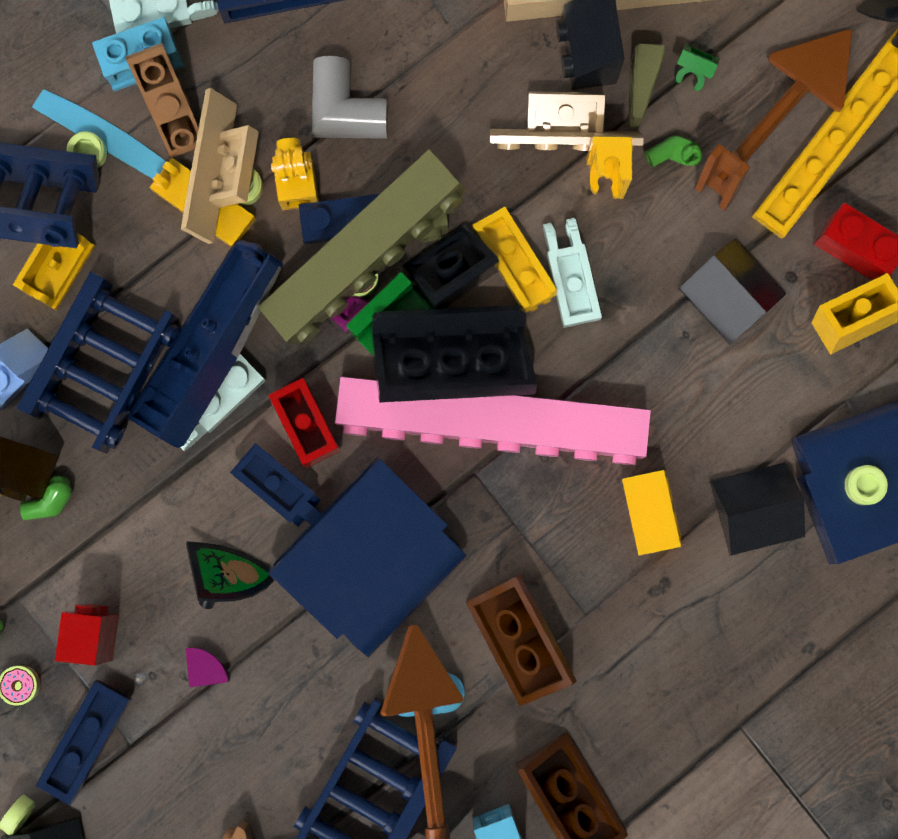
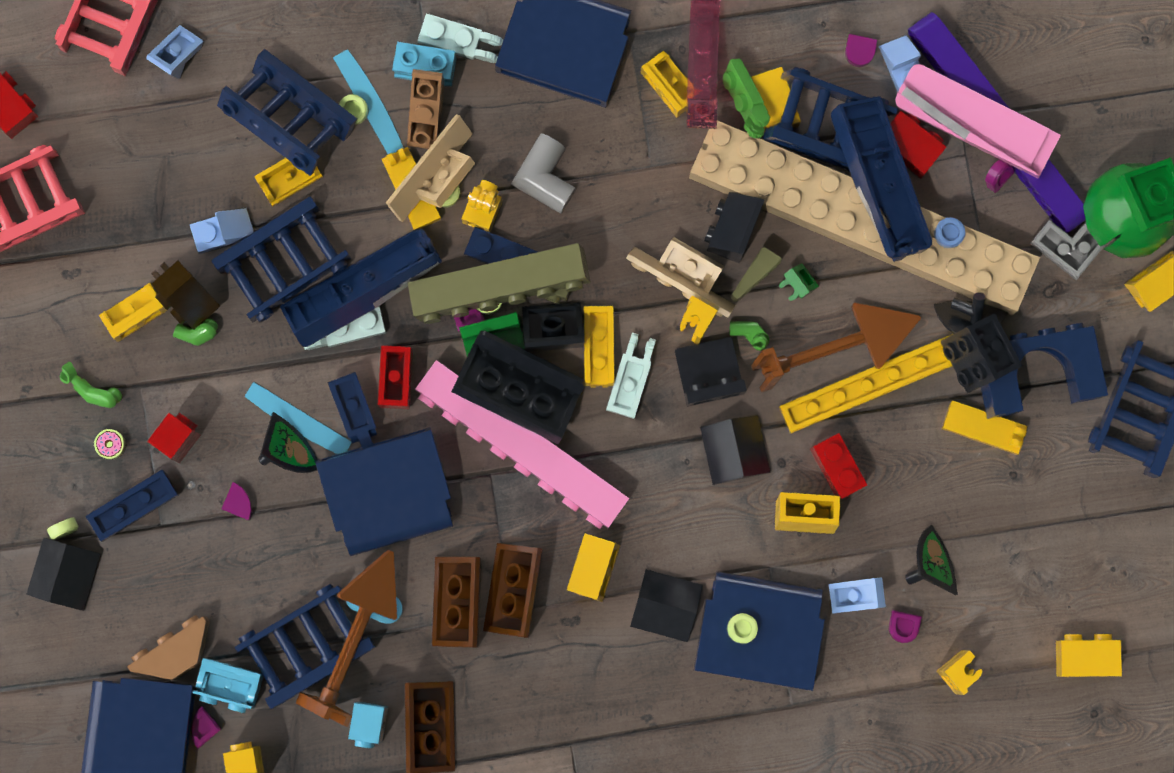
camera: 25 degrees right, 0 degrees up
none -> medium azure sticker [245,382,352,454]
none -> reddish brown slope [483,543,543,638]
none -> black bracket [675,337,747,407]

